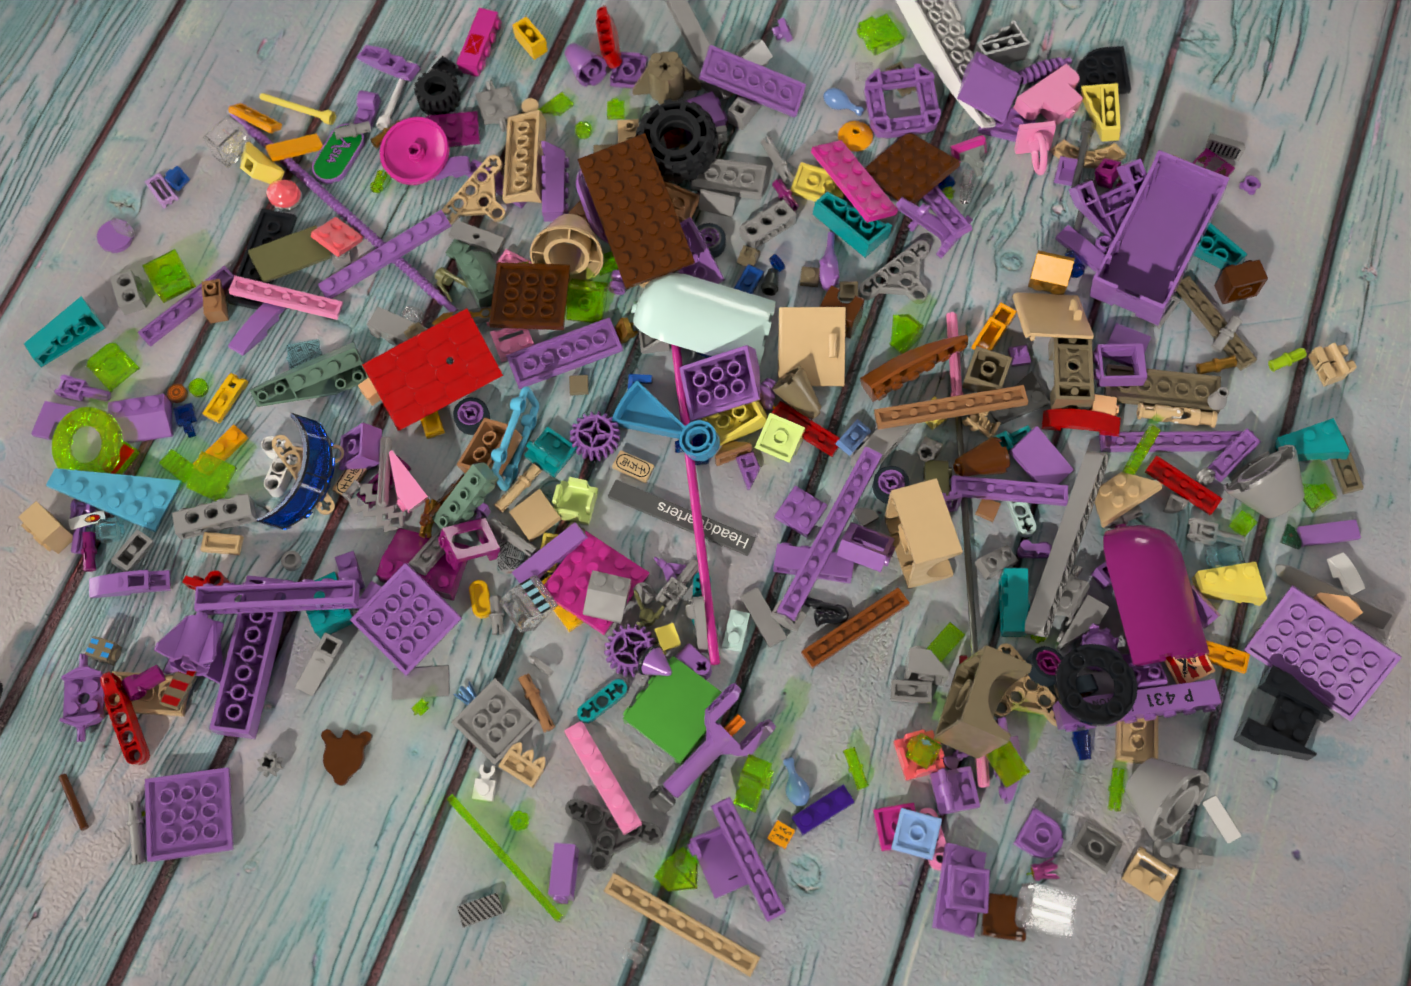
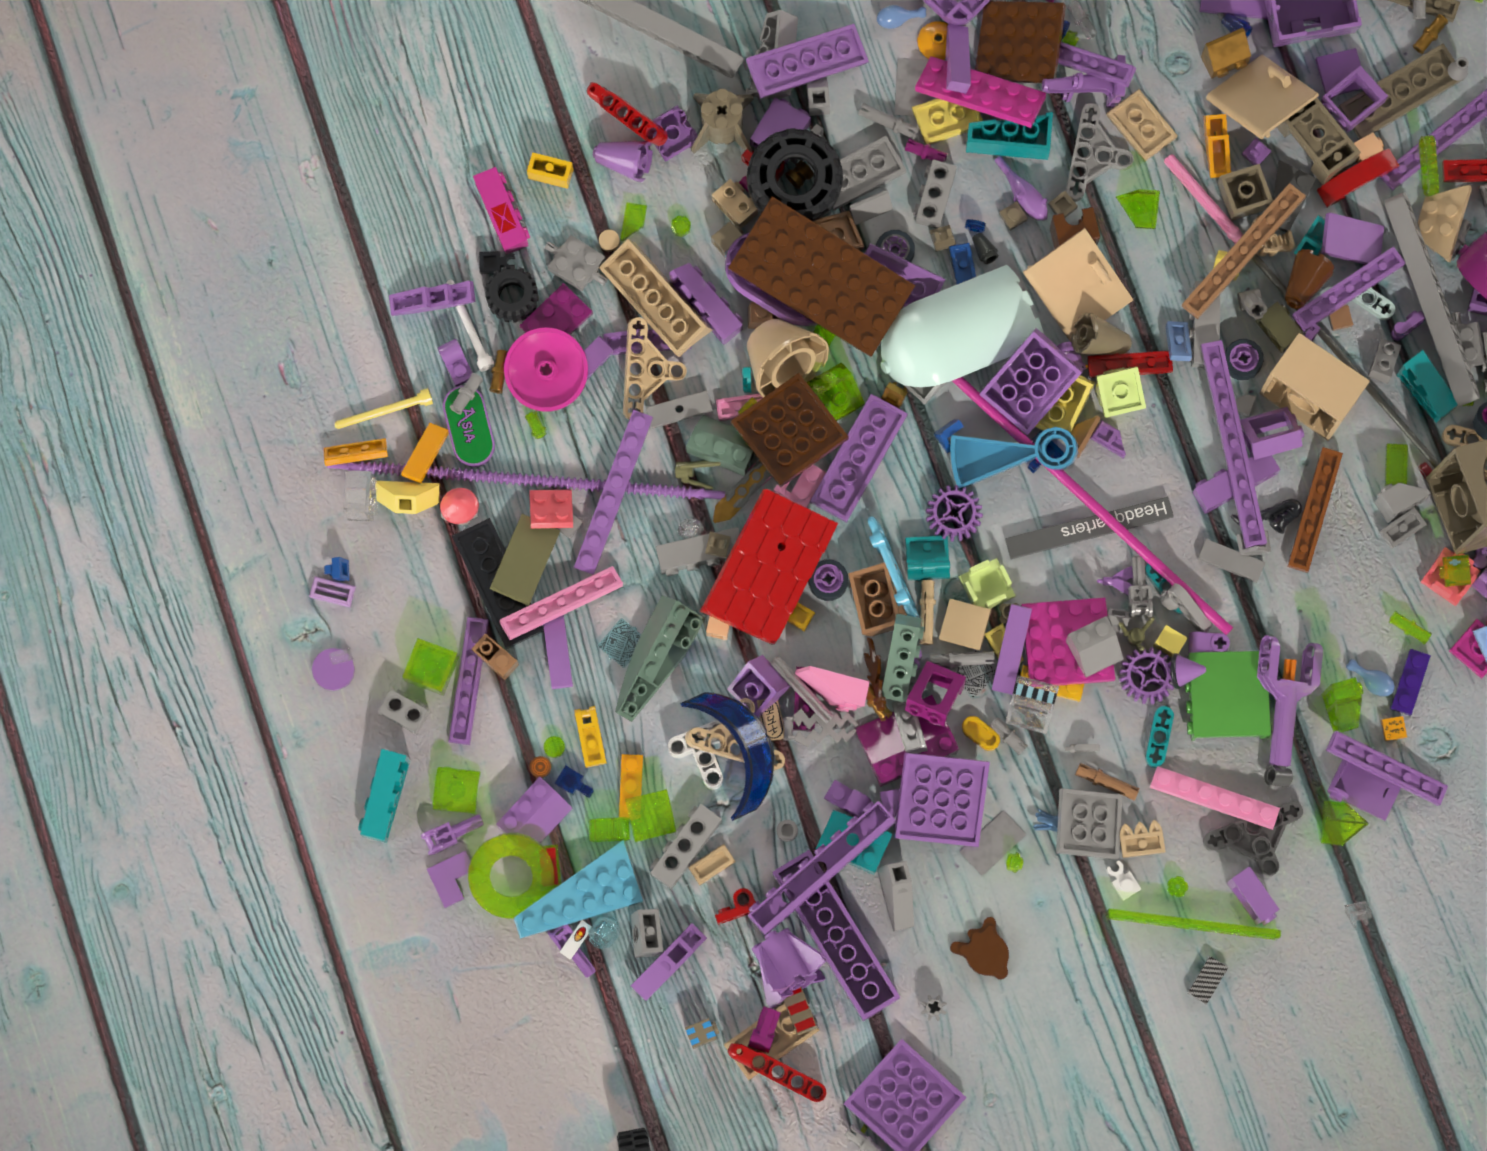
camera: 40 degrees left, 10 degrees up
tan brick [18,501,73,554] -> none
medium lavender plate [60,653,104,742] -> none
magenta pin [81,531,97,572] -> none
sand green plate [445,239,471,260] -> none
dark tan tile [569,375,589,396] -> none
tan tile [604,873,761,977] -> none
clear neon green tile [607,98,625,120] -> none
medium lavender wheel [608,270,626,295] -> none
tan tile [612,450,655,483] -> none
light aqua plate [722,609,750,652] -> none
medium lavender plate [774,486,828,538] -> none
dark orange wedge [860,335,968,402] -> none
tan piece [1136,402,1217,428] -> none
none -> medium lavender slope [945,23,971,94]
none -> tan tile [1106,89,1178,162]

